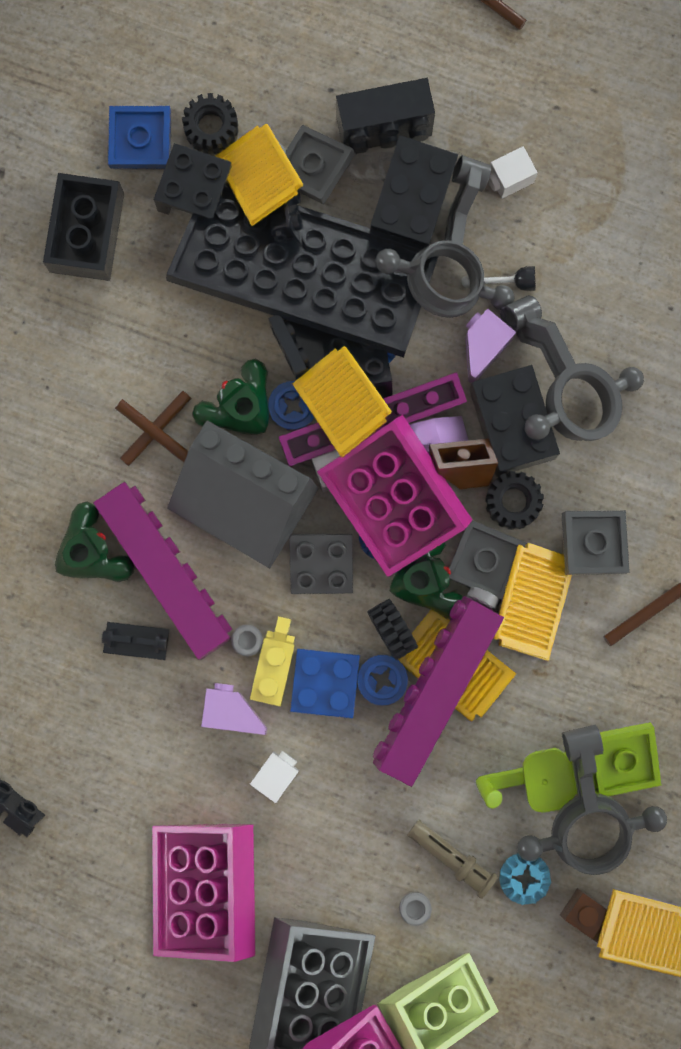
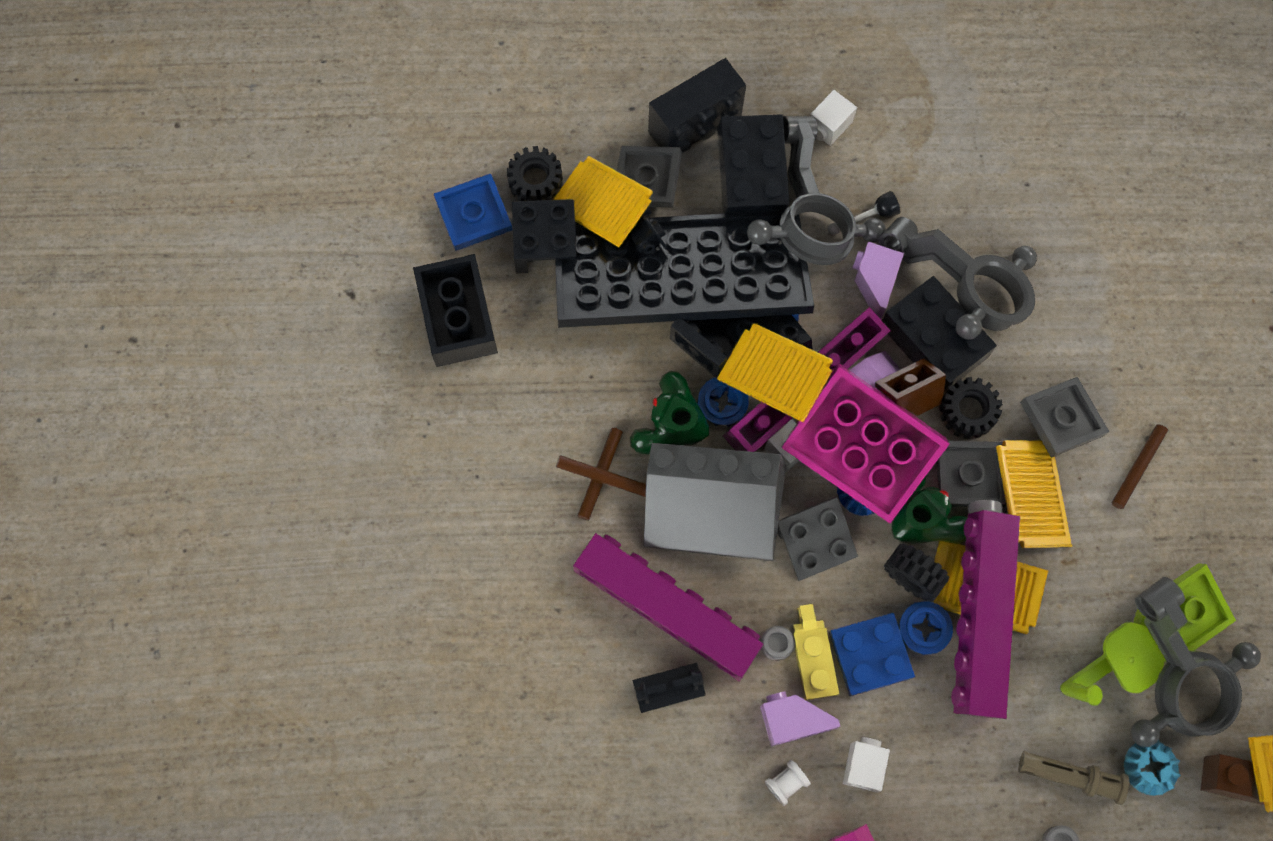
camera: 25 degrees left, 10 degrees down
dark green head [55,501,134,582] -> none
none -> white bush [765,760,811,806]

